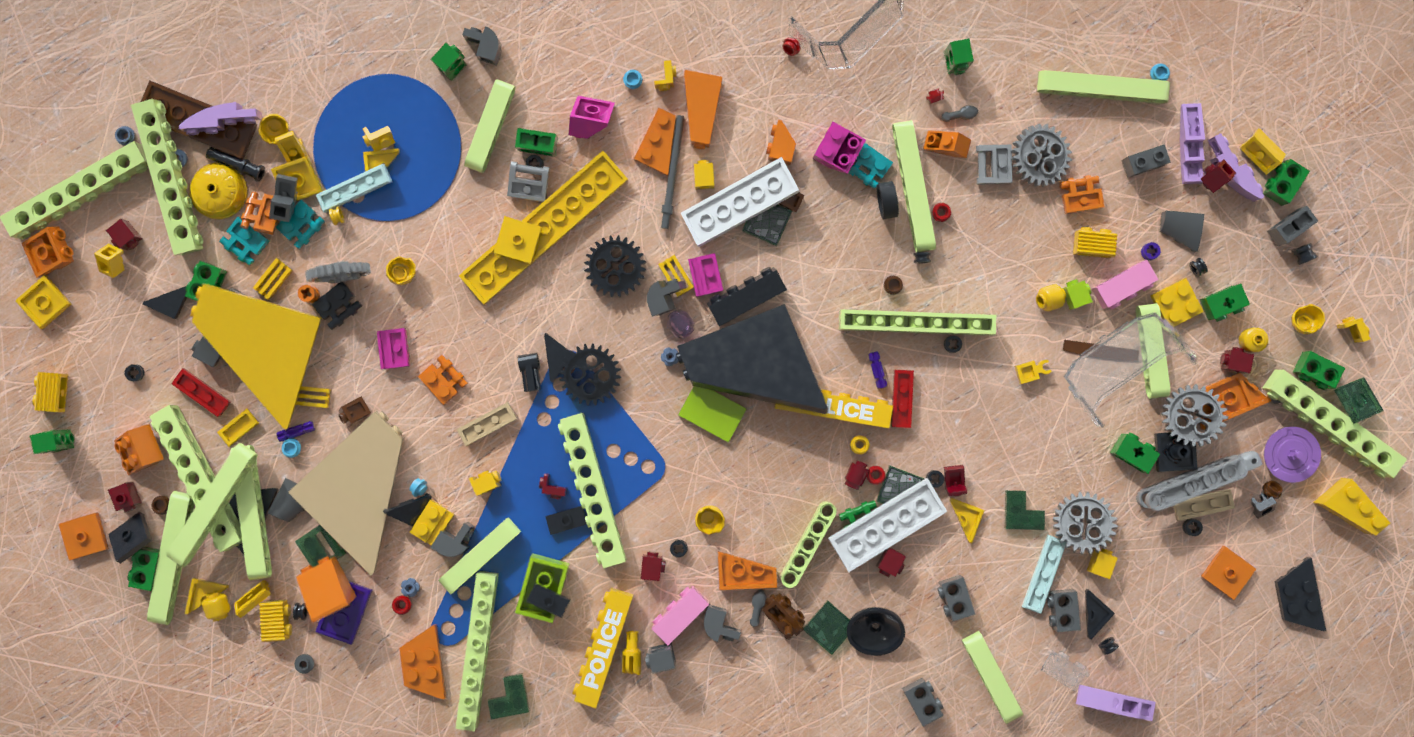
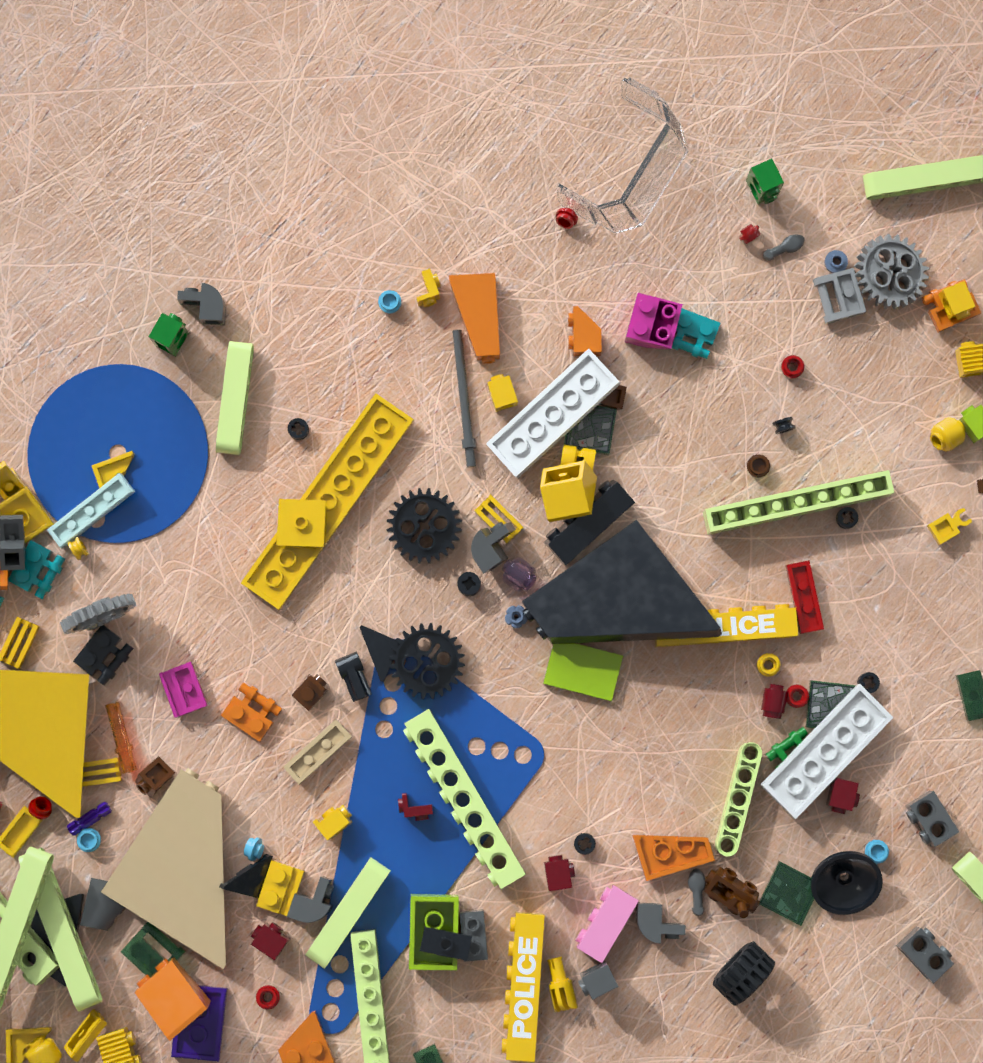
camera: 15 degrees left, 5 degrees down
black bush [293,603,308,620] -> none
orange bush [298,285,320,303] -> none
yellow bracket [362,126,395,153] -> none
yellow hair [386,256,416,285] -> none
sand blue plate [401,578,420,597] -> none
light grey plate [507,161,550,202] -> none
green brick [515,128,558,157] -> none
black plate [545,506,587,535] -> none
dark pink slope [568,96,615,139] -> none
orange wing [634,108,676,176] -> none
dark pink plate [688,253,723,297] -> none
yellow hair [695,505,725,535] -> none
dark purple axle [868,351,887,389] -> none
black tyre [877,181,899,219] -> none
yellowish green beam [892,120,936,253] -> none
orange slope [923,131,971,158] -> none
dark red bracket [944,465,967,497] -> none
yellow tile [949,497,985,543] -> none
none -> red plate [28,796,52,819]
none -> clear orange pin [105,702,138,774]
none -> dark red brick [251,922,290,961]
none -> reddish brown bracket [292,674,328,711]
none -> black wheel [457,572,481,597]
none -> dark grey brick [460,909,488,962]
none -> yellow slope [540,460,597,522]
none -> yellow wheel [560,444,596,470]
none -> black tyre [713,941,775,1006]
none -> sand blue plate [824,250,848,273]
none -> medium azure plate [865,840,889,864]
none -> yellow brick [938,281,975,320]

